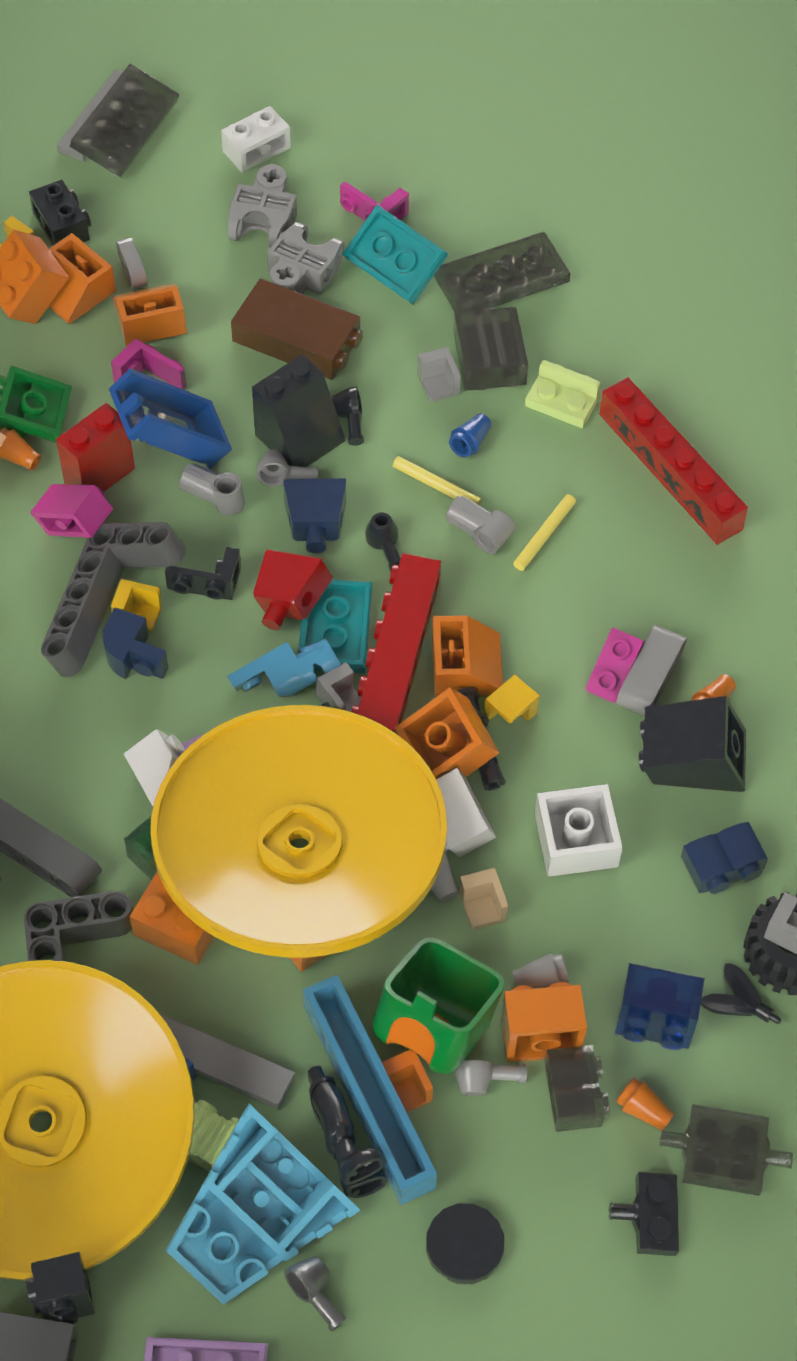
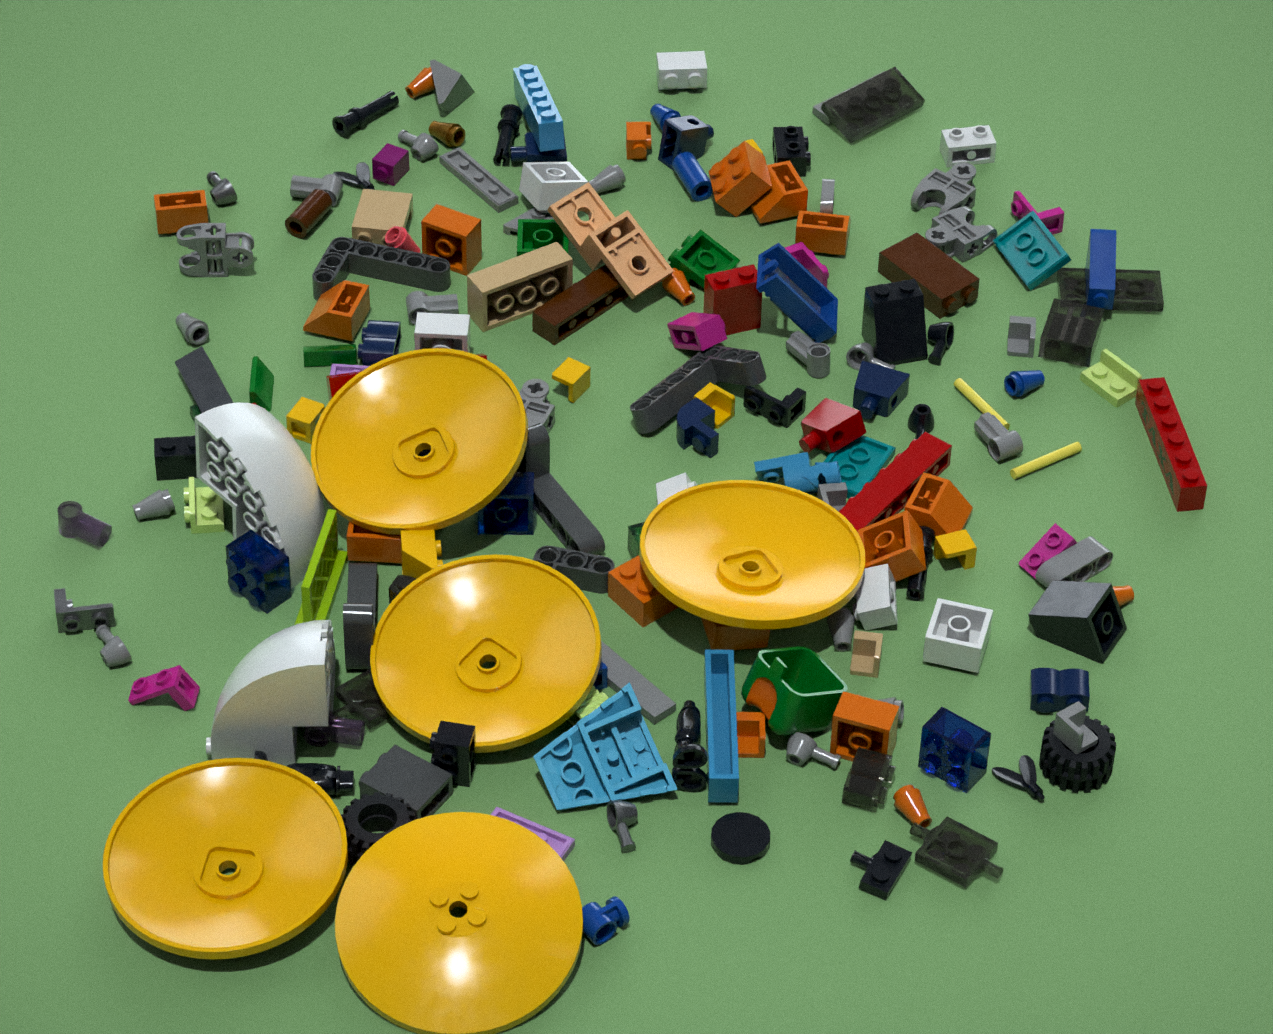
camera: 25 degrees right, 15 degrees down
none -> blue slope [1085,229,1116,310]

